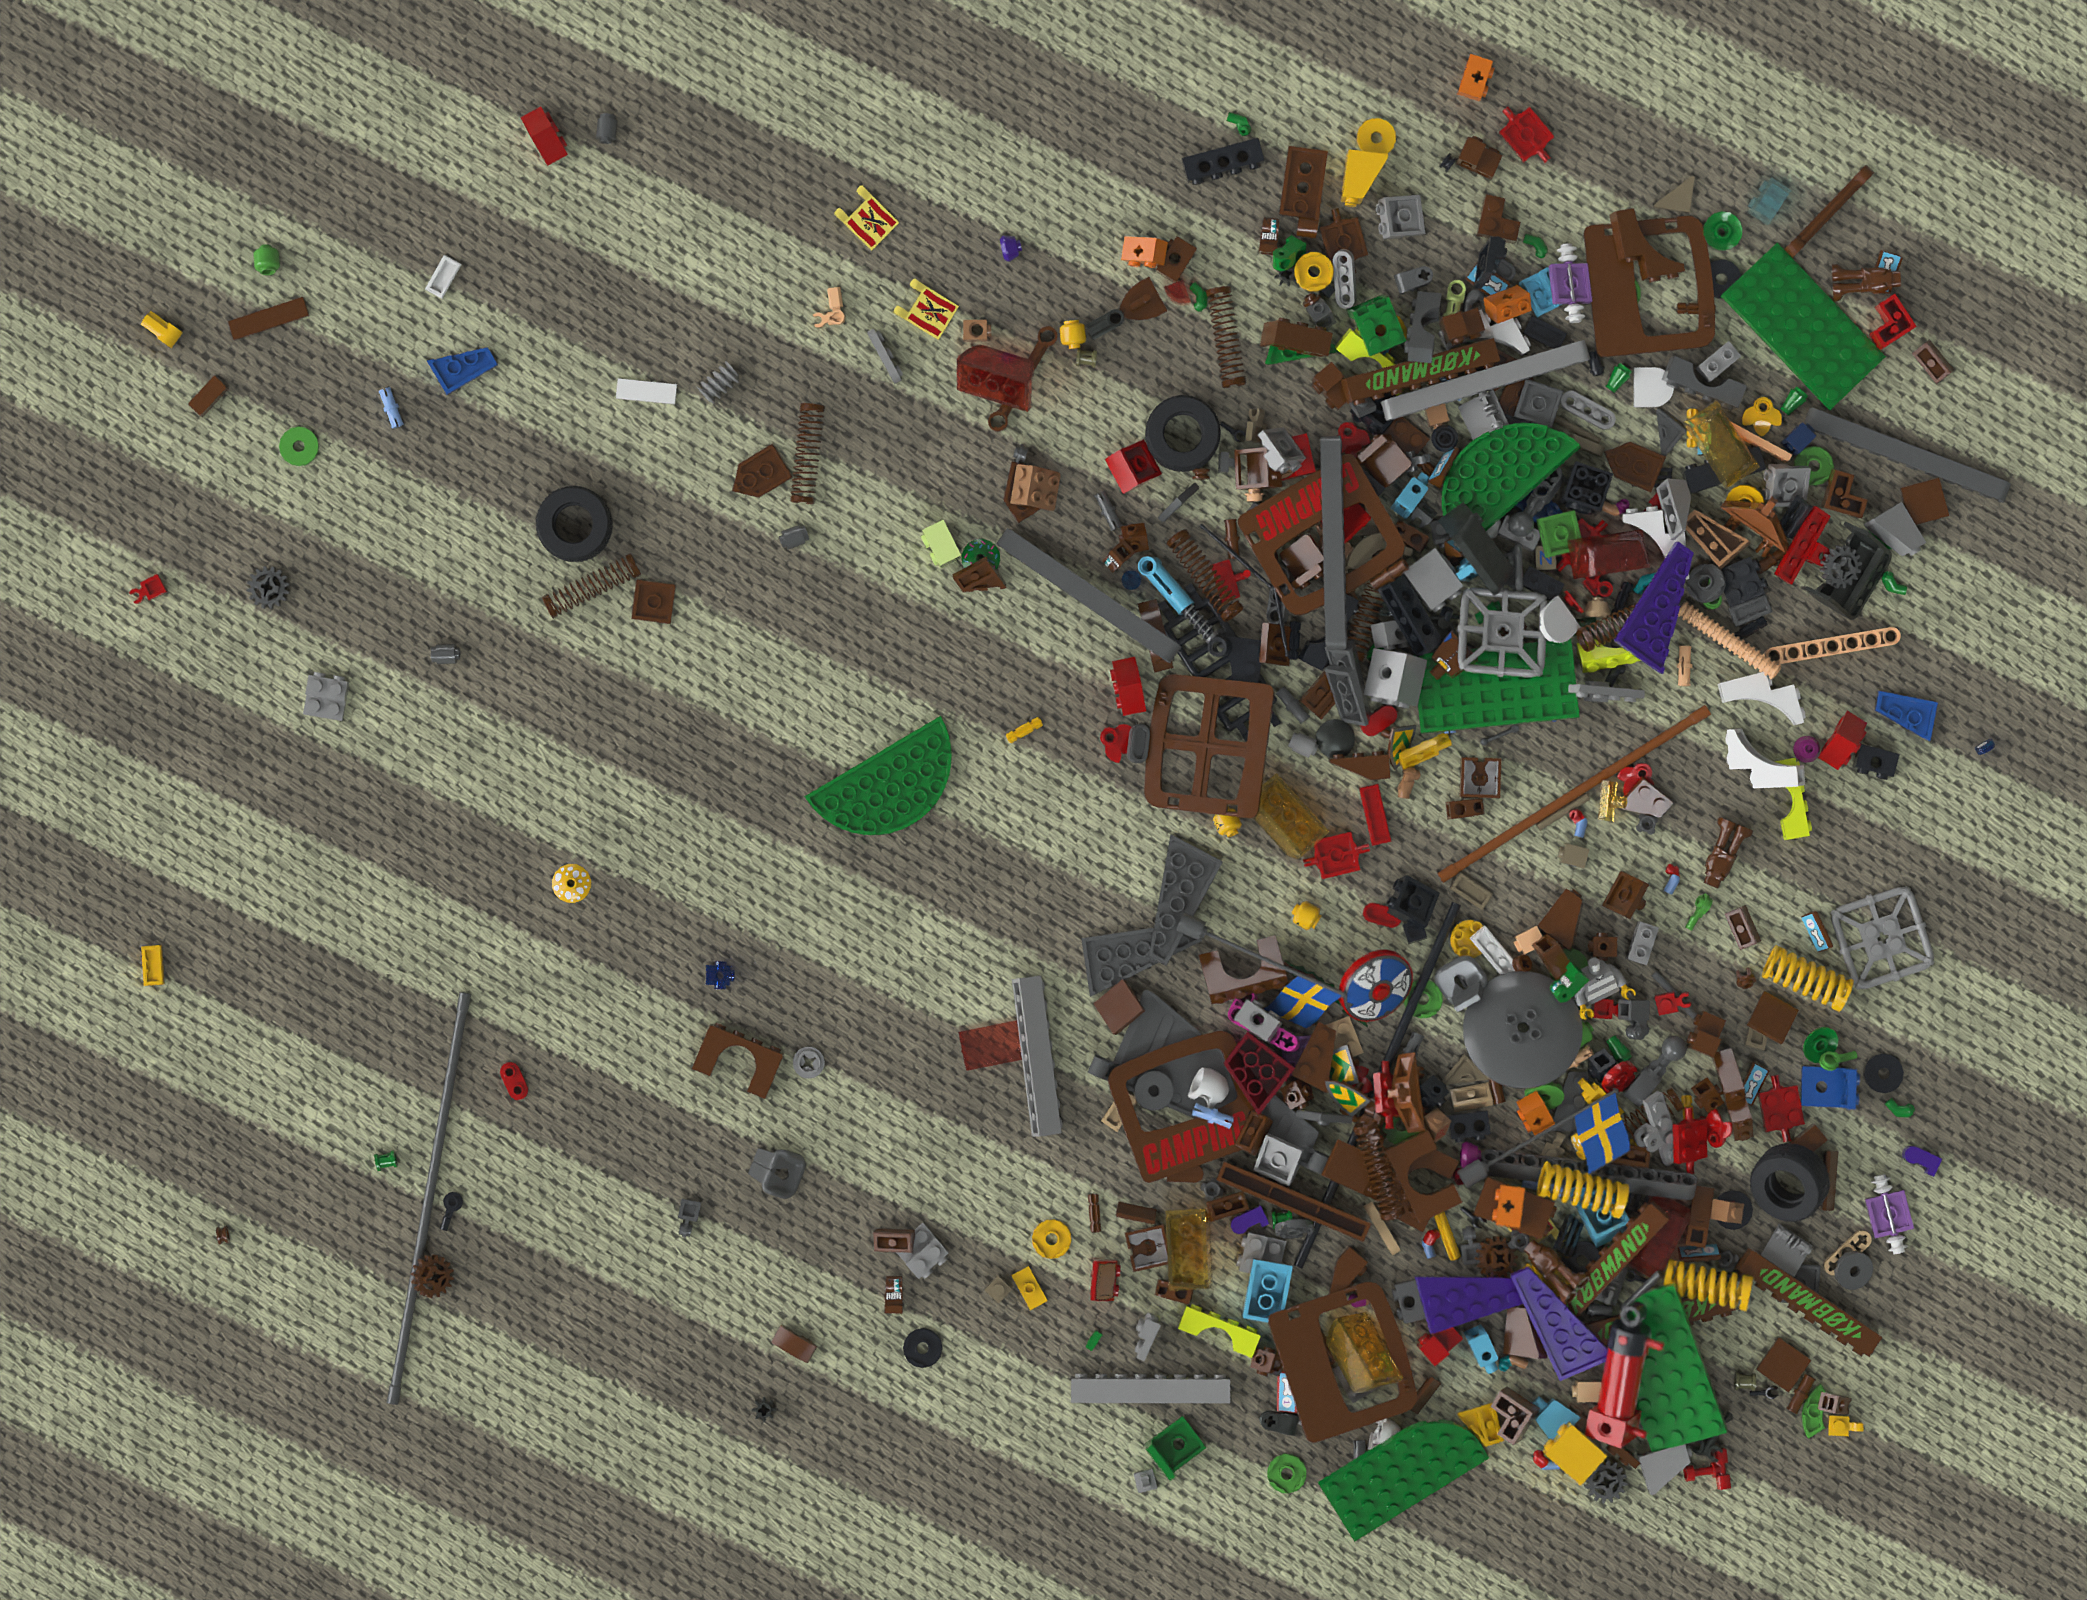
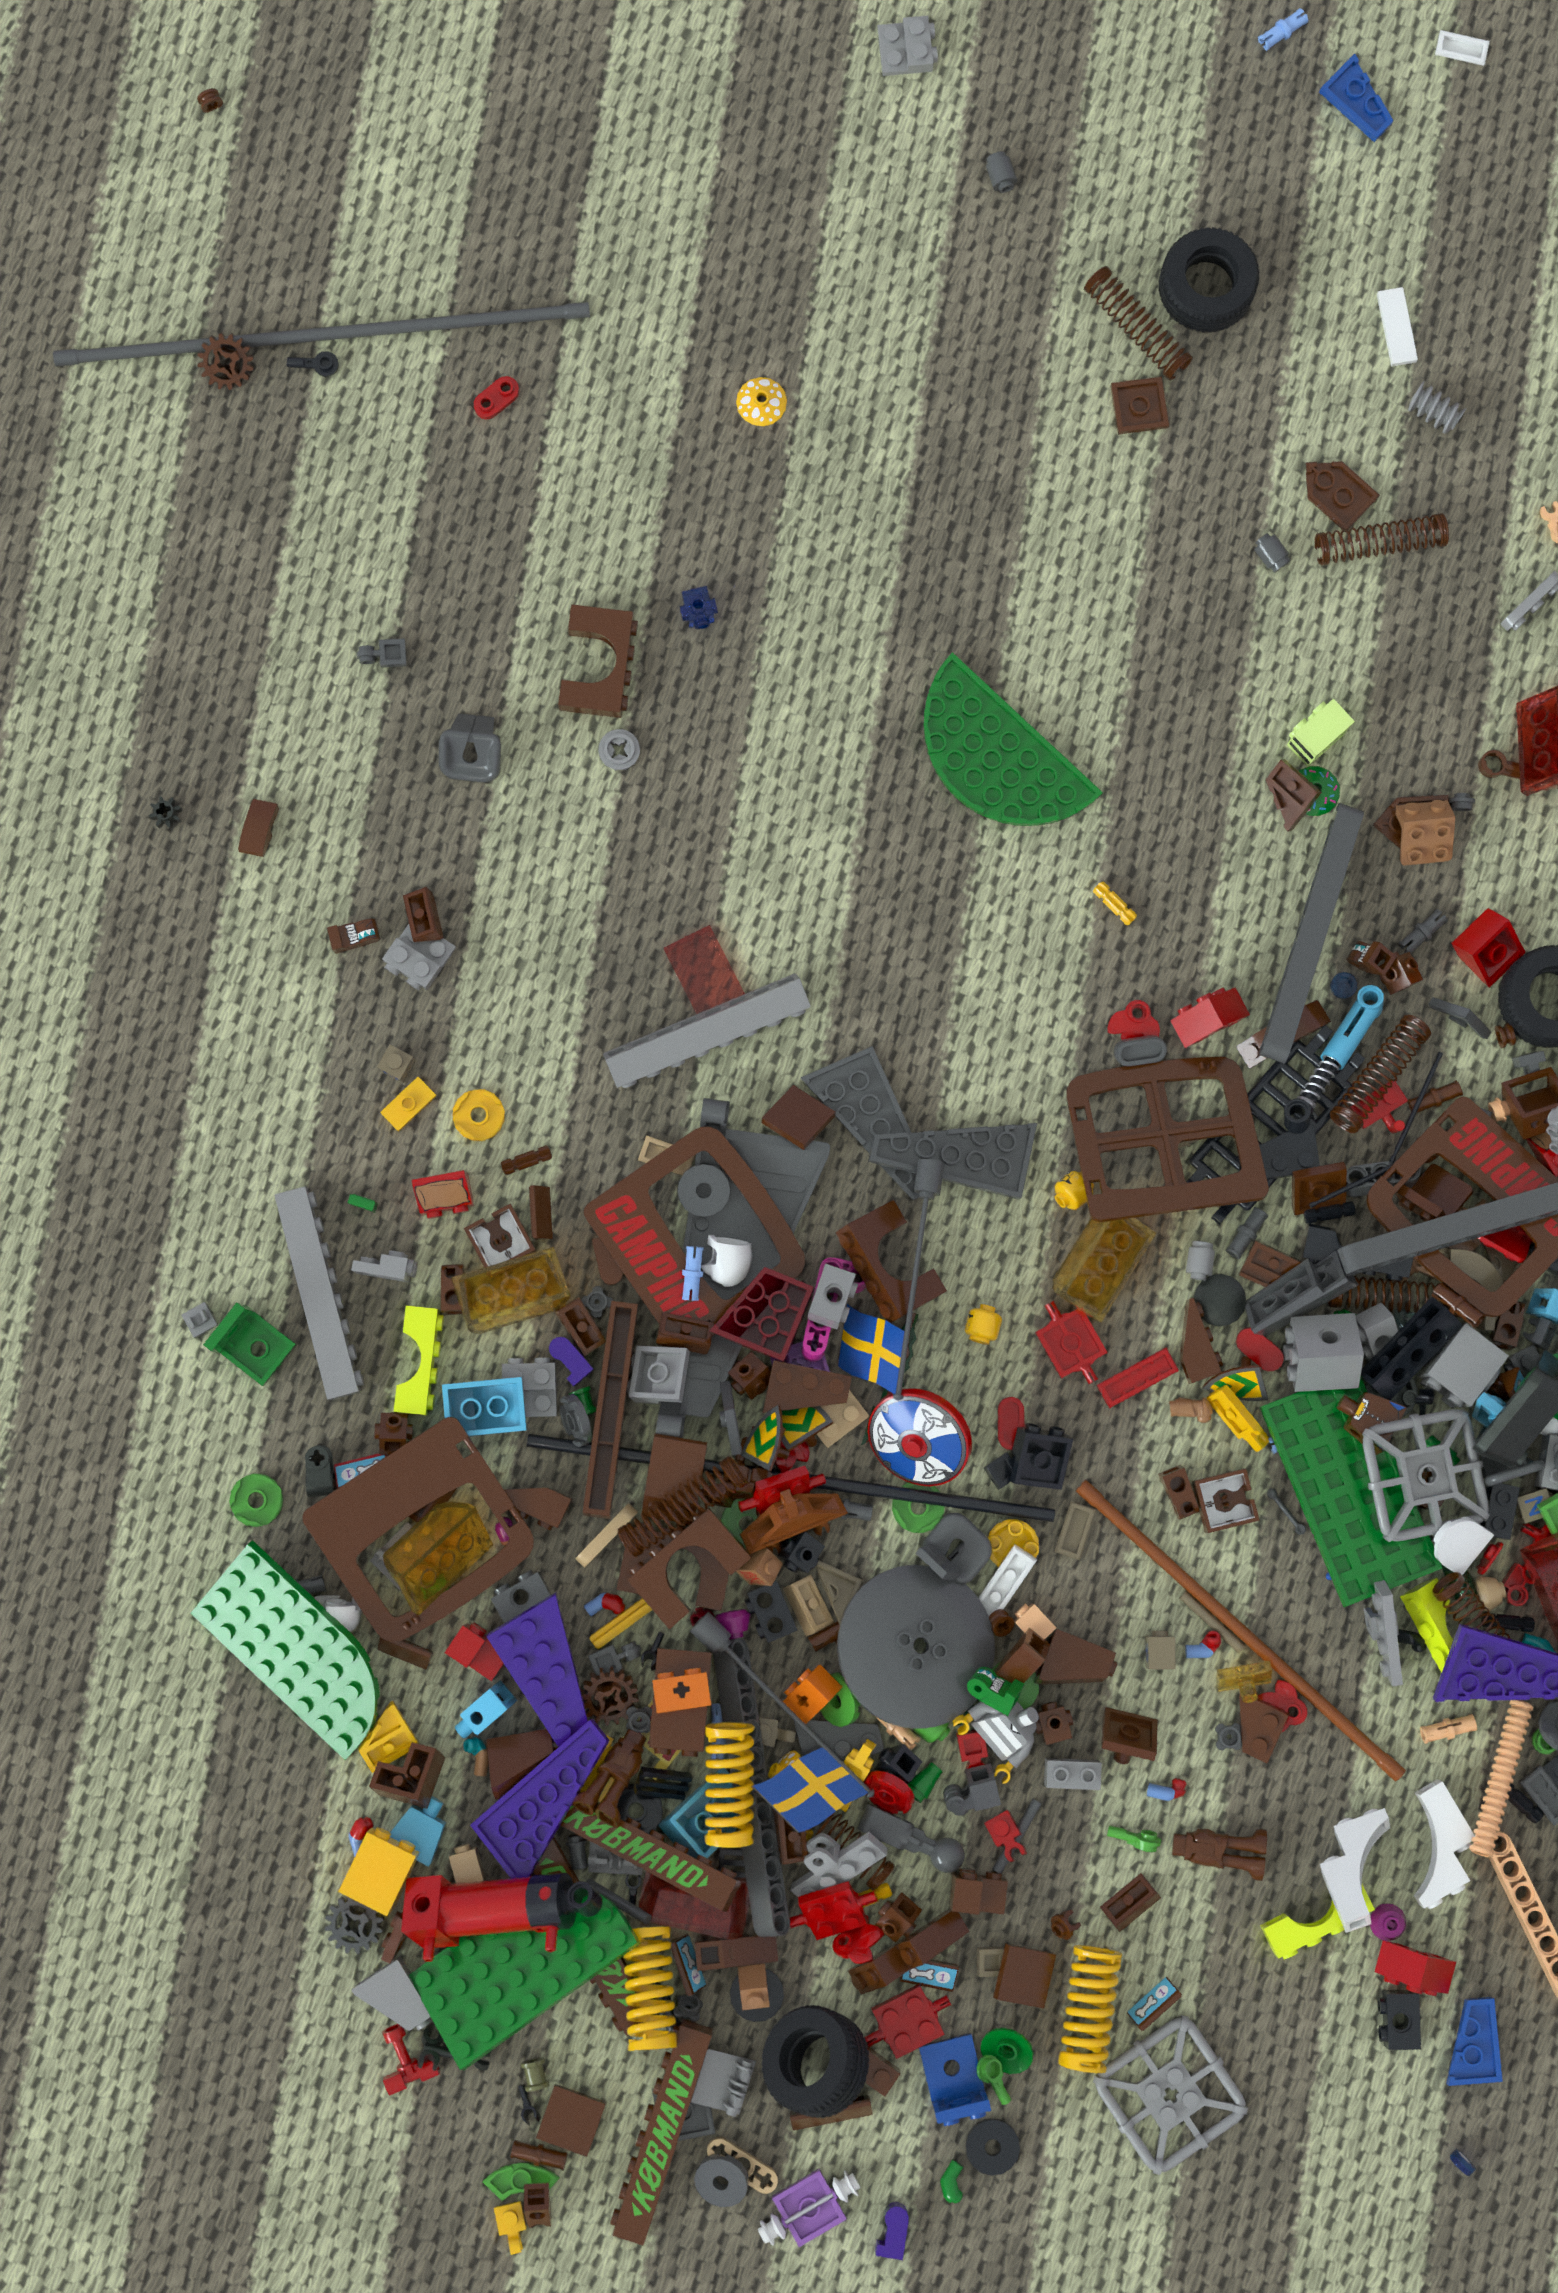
camera: 70 degrees right, 5 degrees down
green bush [374,1150,398,1172] -> none
black tile [903,1328,943,1368] -> none

